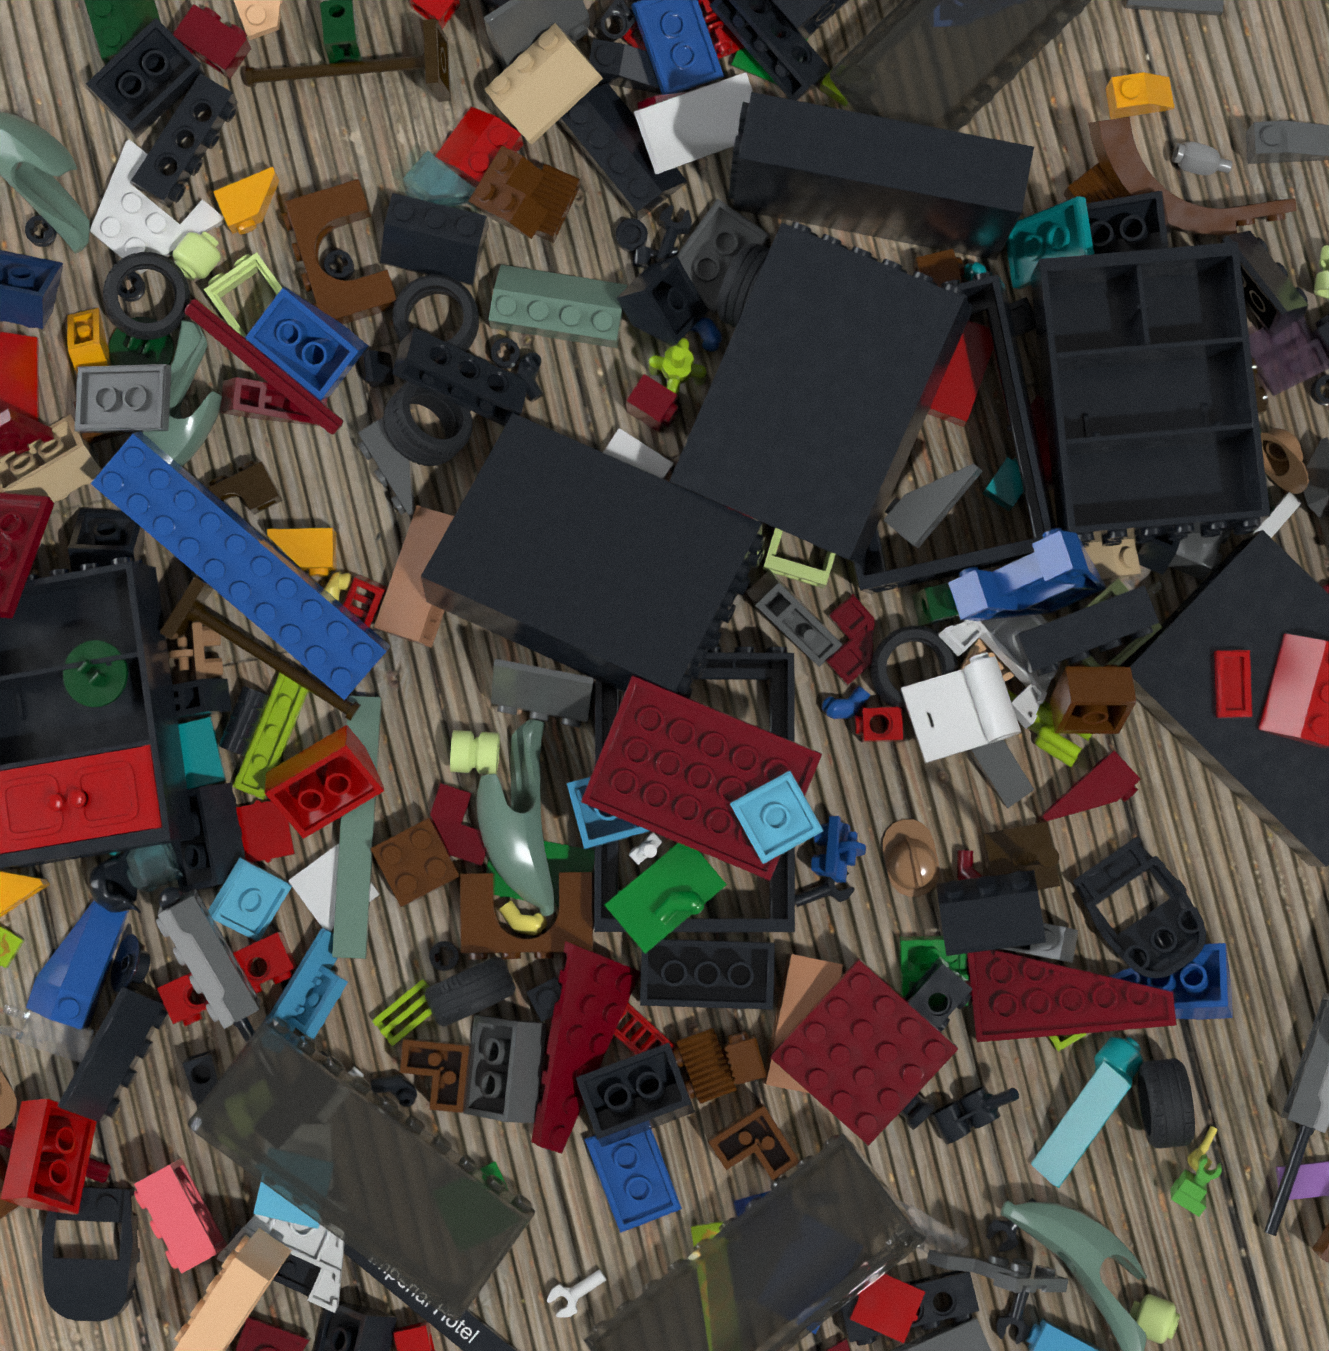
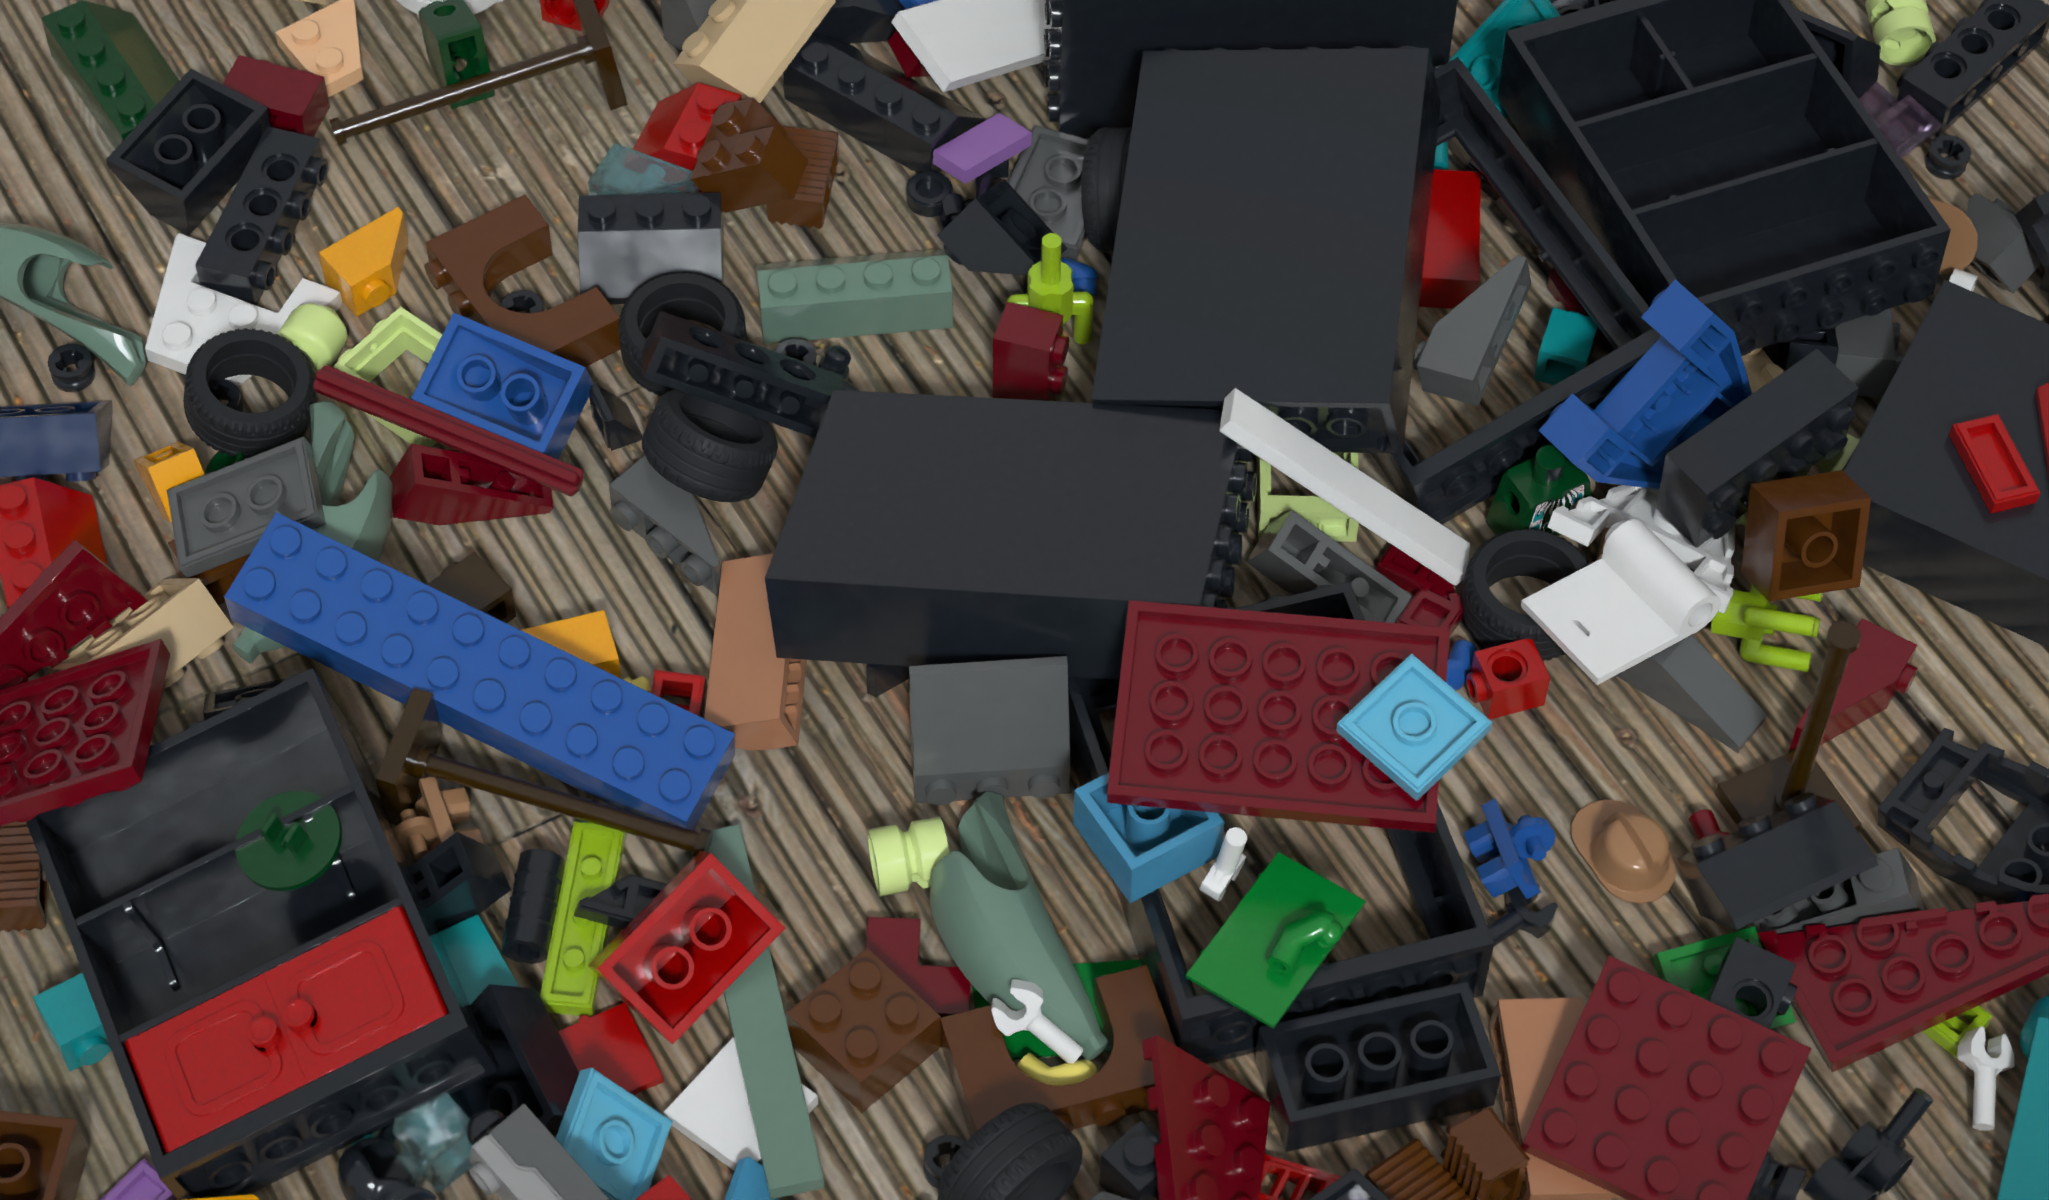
camera: 15 degrees left, 30 degrees down
none -> black tile [574,874,668,929]
none -> medium lavender tile [933,113,1032,184]
none -> white bar [991,979,1083,1063]
none -> white tile [1219,388,1470,586]
none -> white bar [1957,1027,2014,1131]

